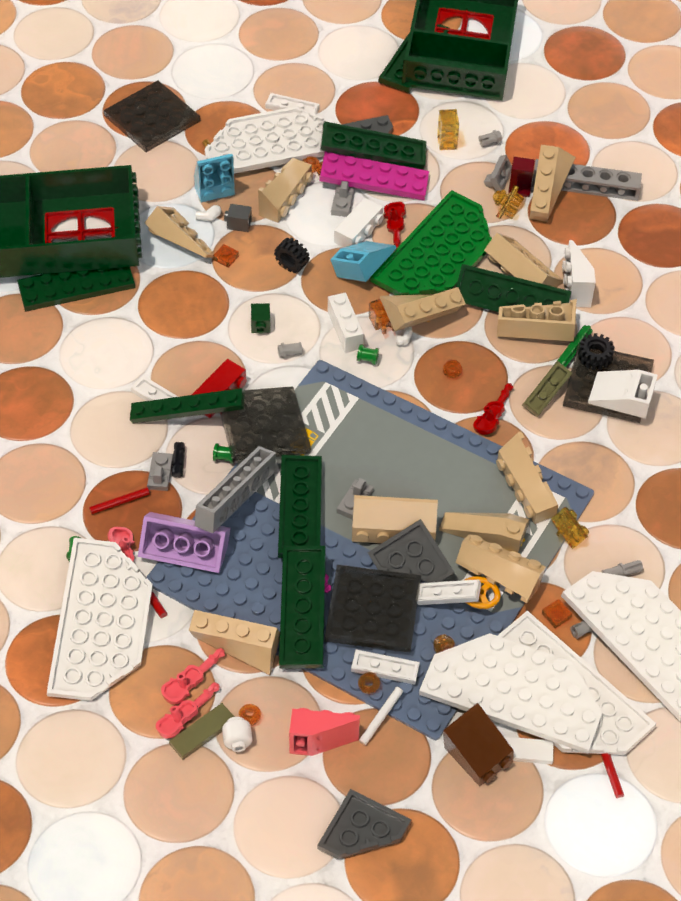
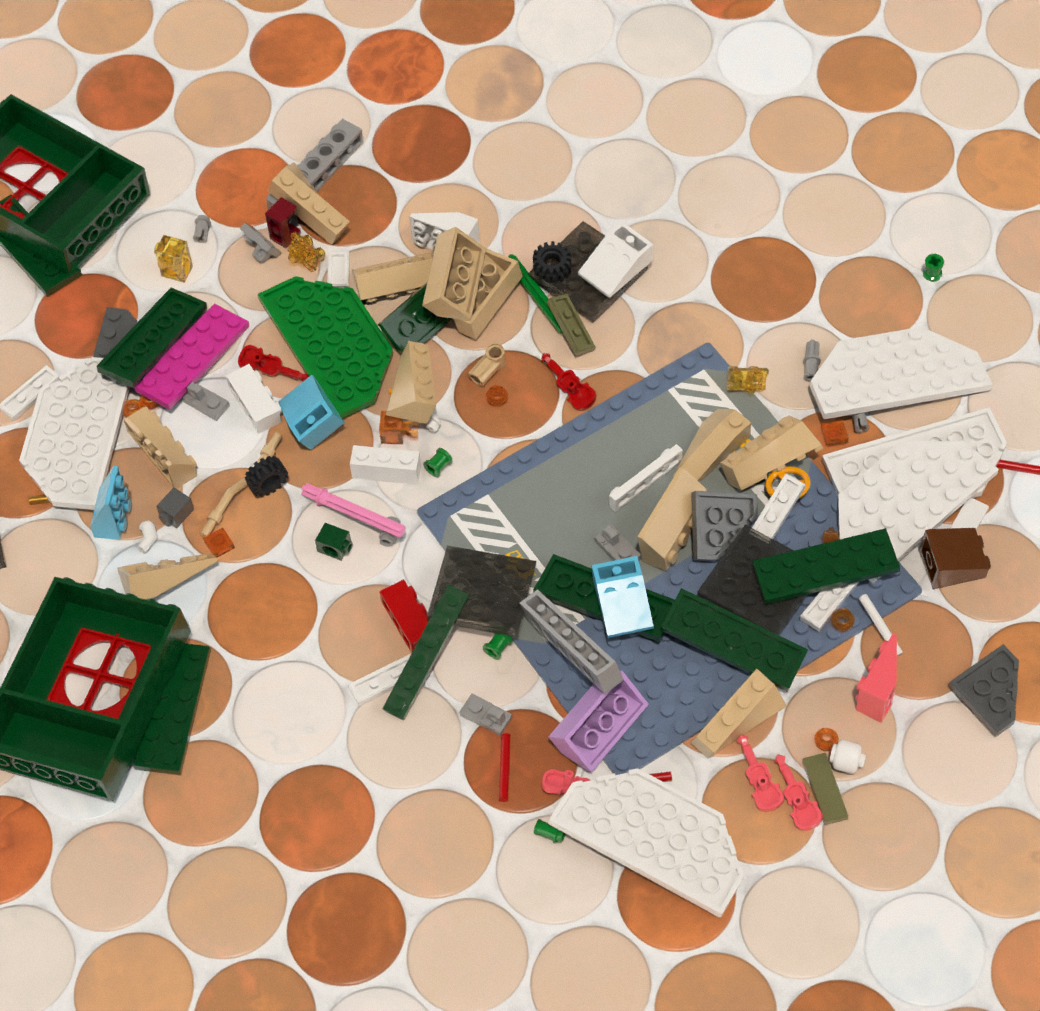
camera: 60 degrees left, 5 degrees up
black axle [172,442,185,478] -> none
tan wedge [496,431,558,524] -> none
none -> tan bar [200,432,282,539]
none -> bright pink axle [301,483,406,538]
none -> white tile [327,251,350,289]
none -> tan slope [422,227,486,321]
none -> tan piece [468,343,506,386]
none -> slope [592,556,654,638]
none -> white plate [609,444,683,512]
none -> dark green plate [752,528,900,605]

